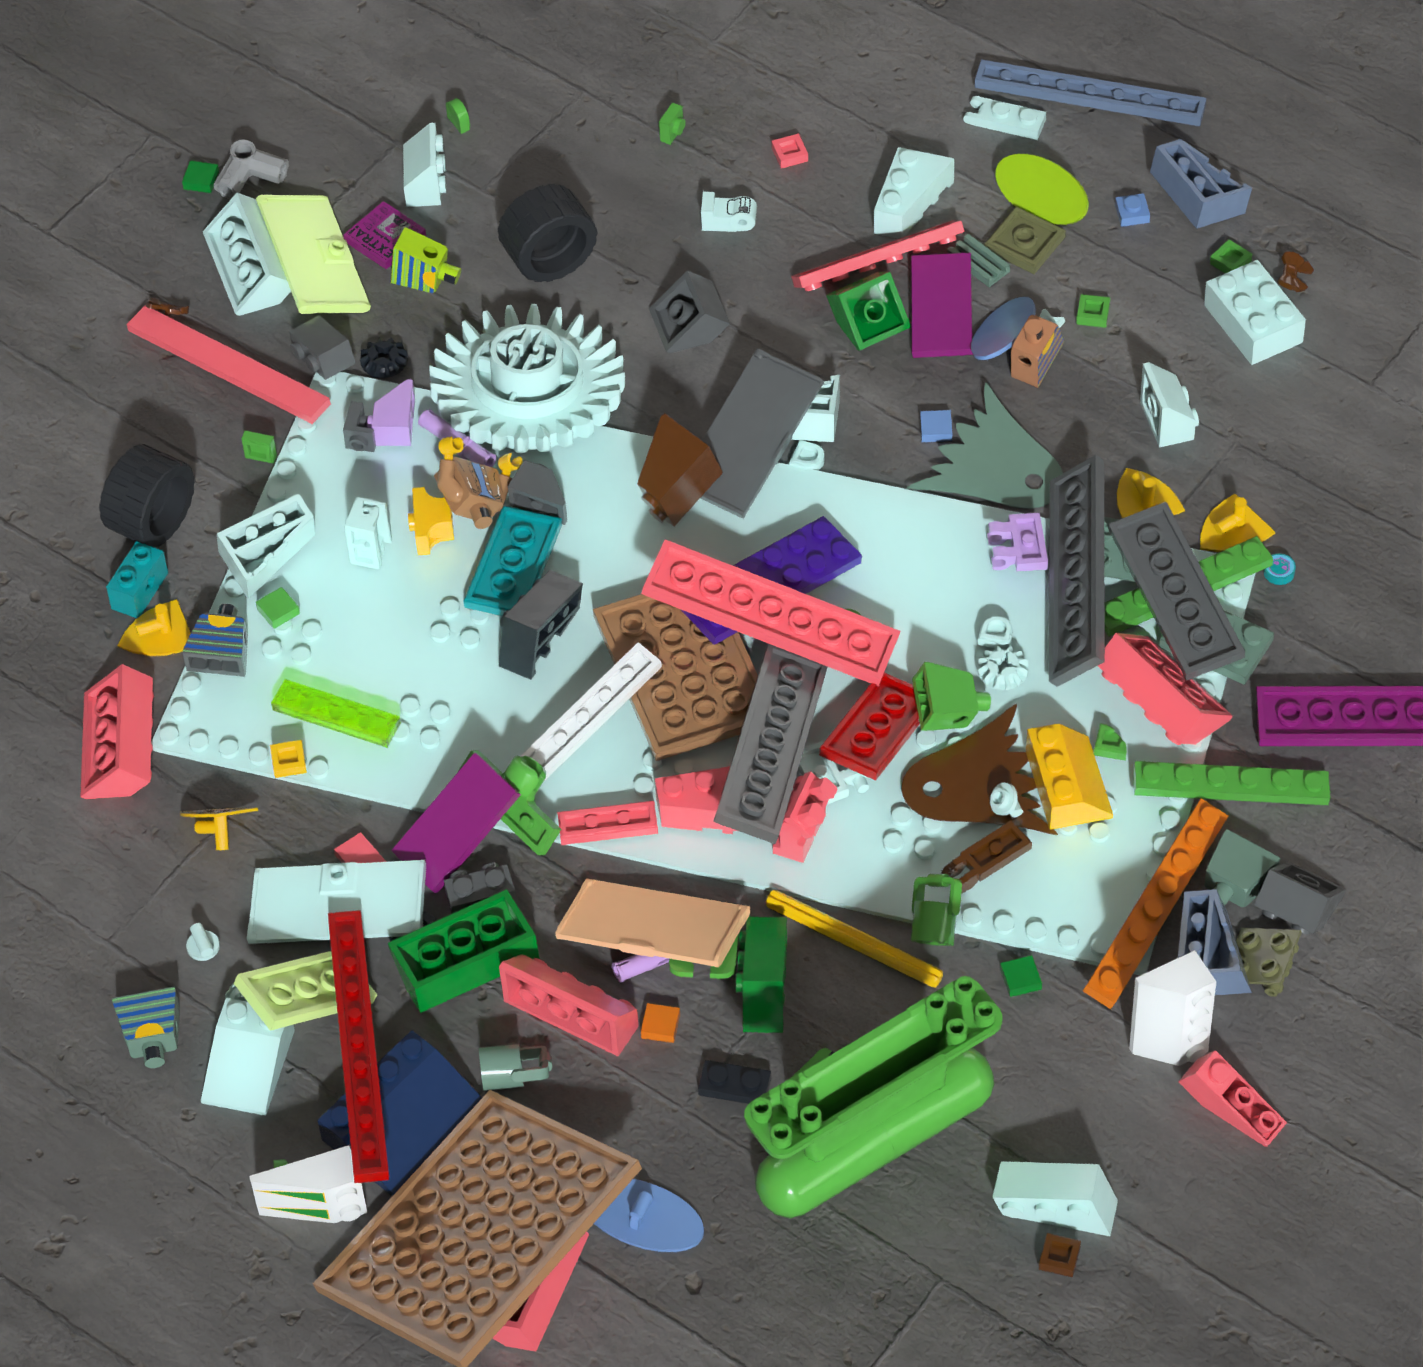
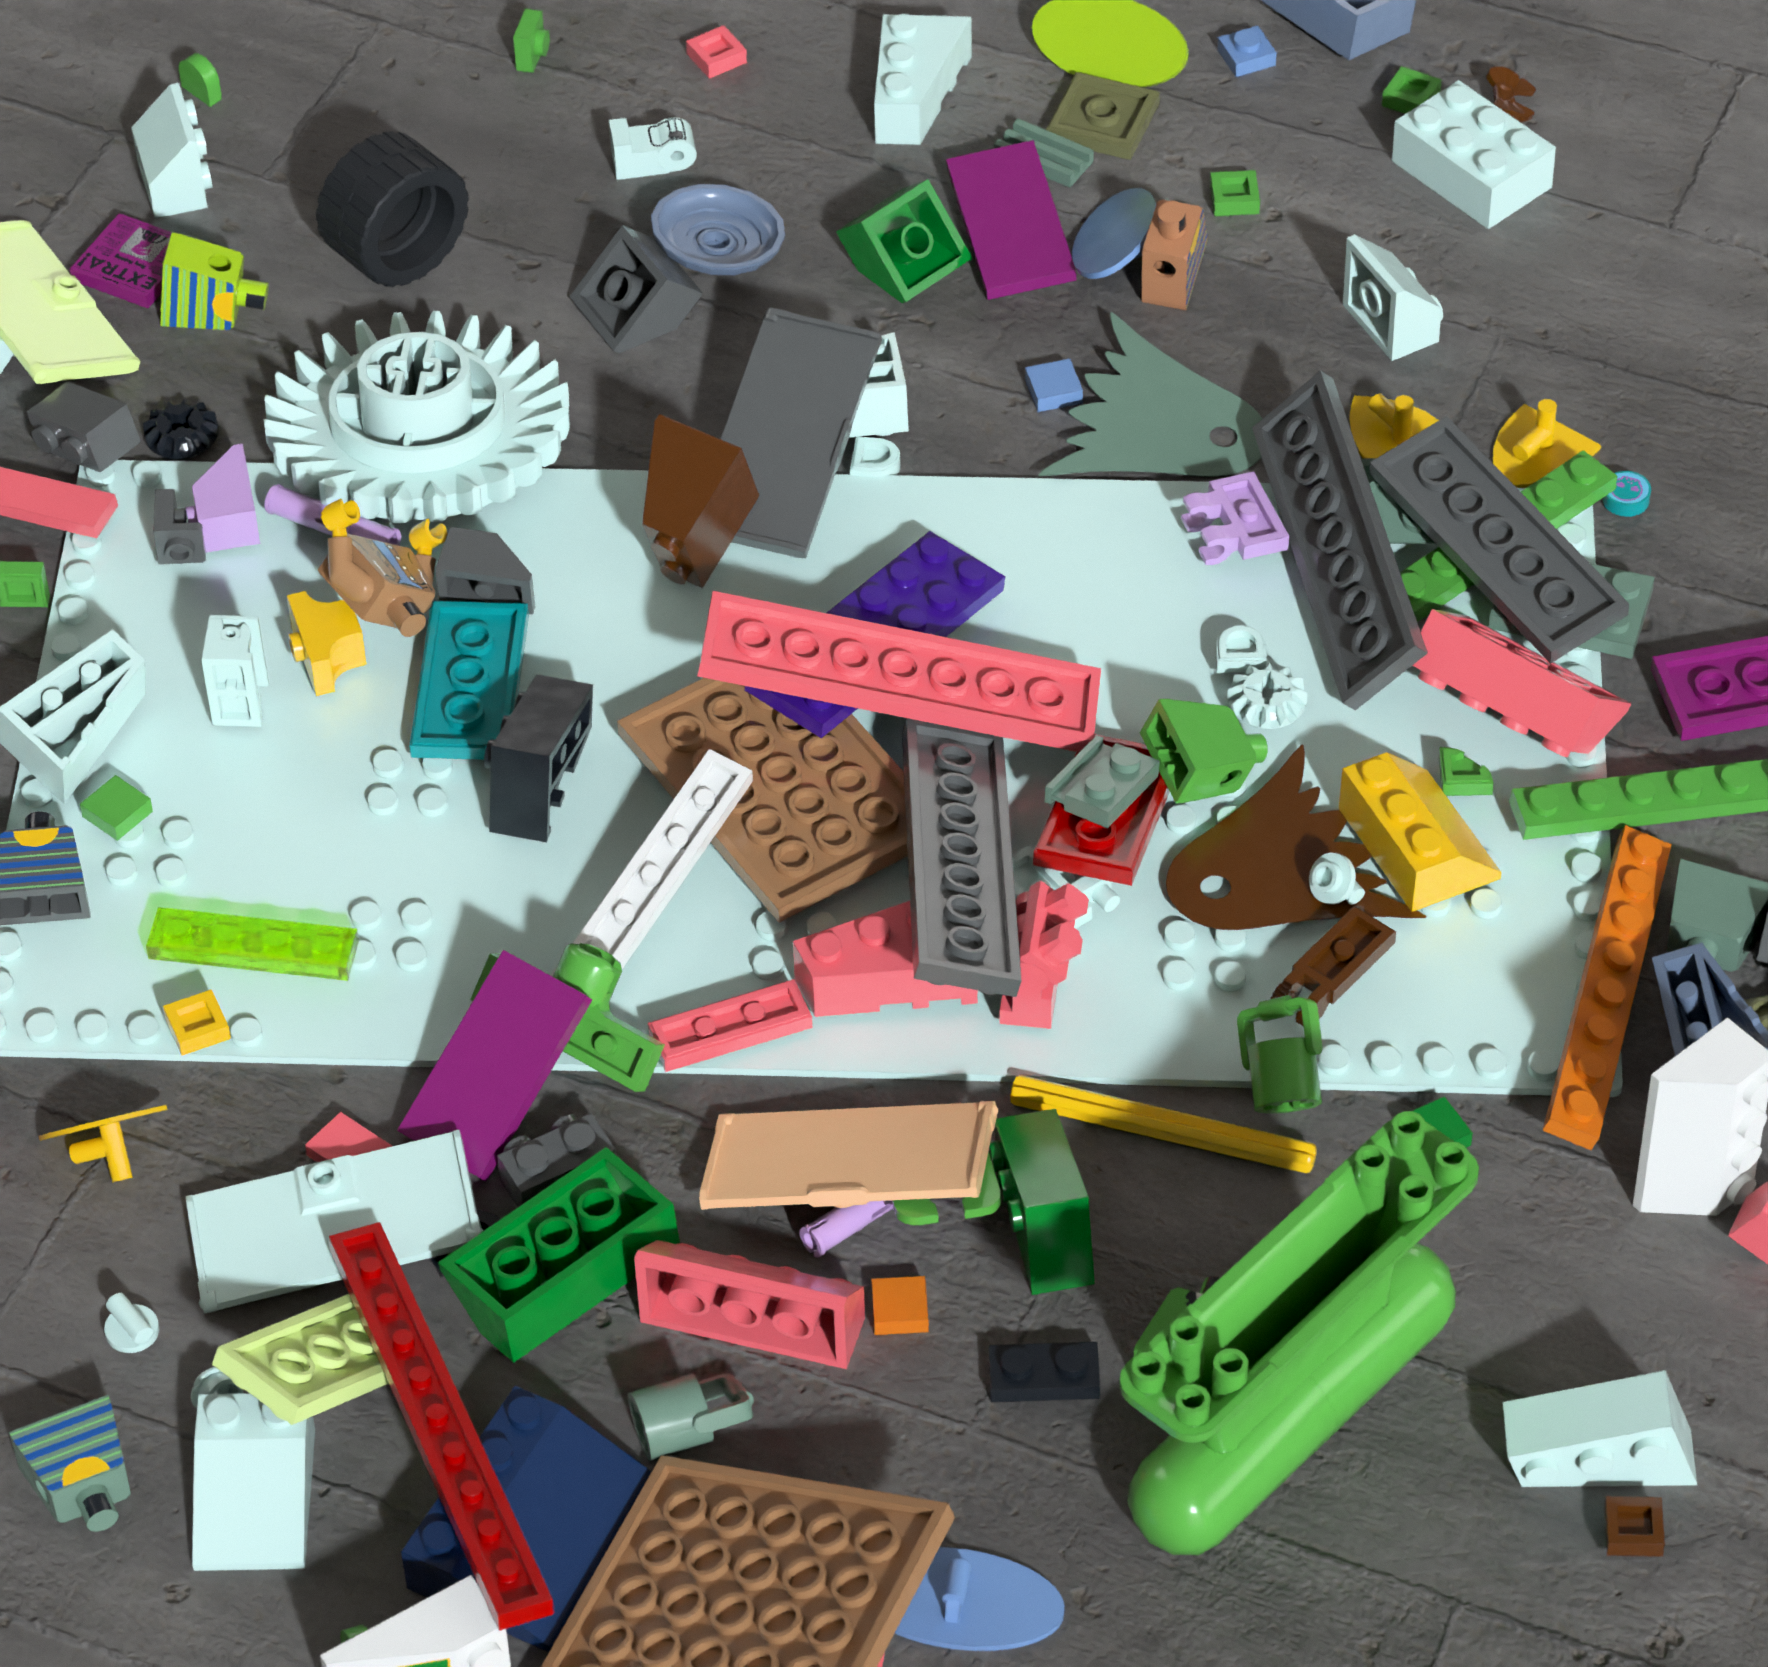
camera: 15 degrees left, 5 degrees down
coral plate [791,220,965,291] -> none
none -> sand blue hat [651,184,785,275]
none -> sand green plate [1044,735,1160,828]

